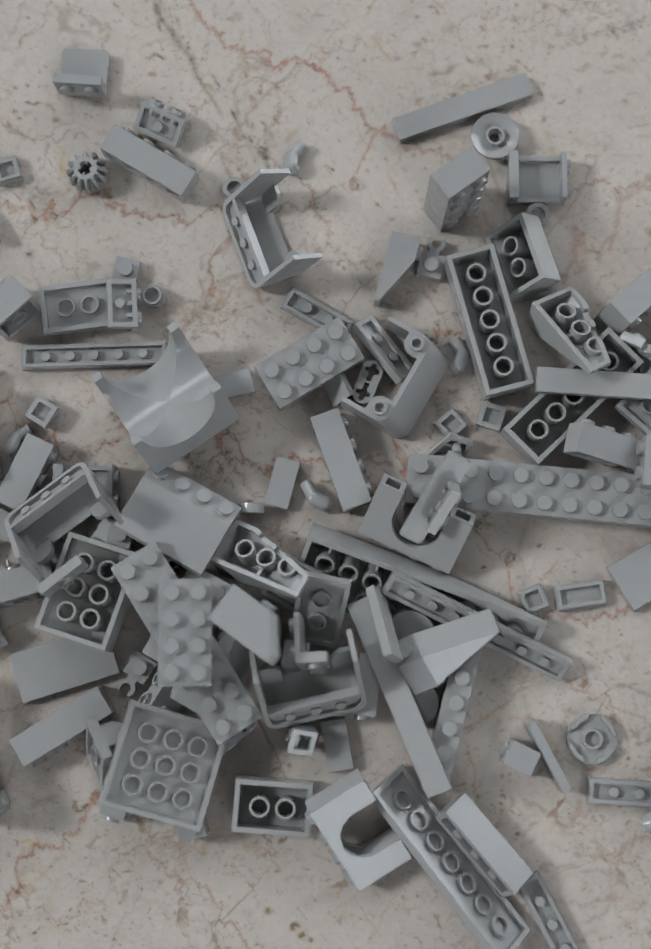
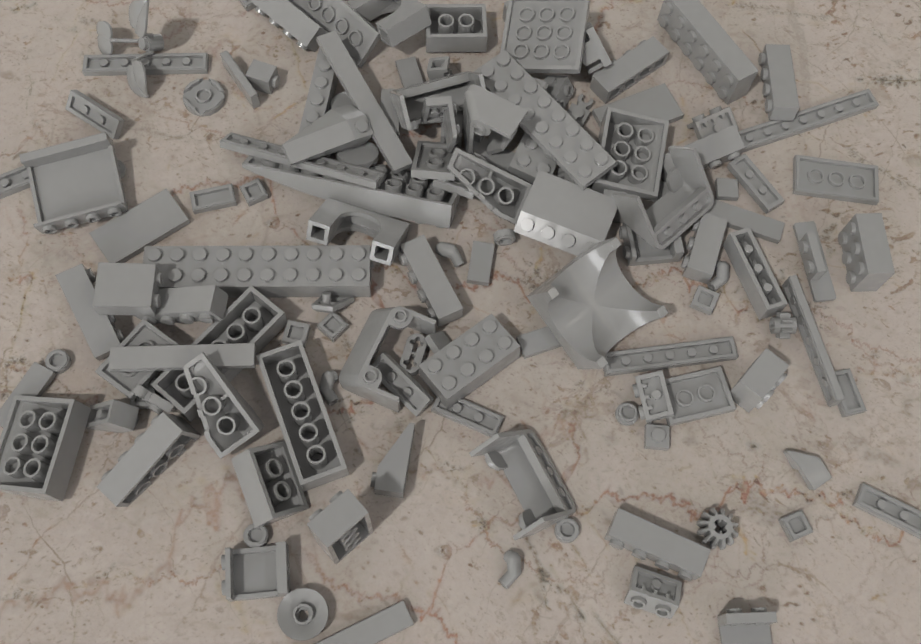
camera: 165 degrees right, 15 degrees down
light grey plate [35,555,89,598] -> none
light grey brick [158,579,213,687] -> none
light grey tile [366,585,403,664] -> none
light grey bracket [399,450,471,544] -> none
light grey plate [416,236,446,282] -> none

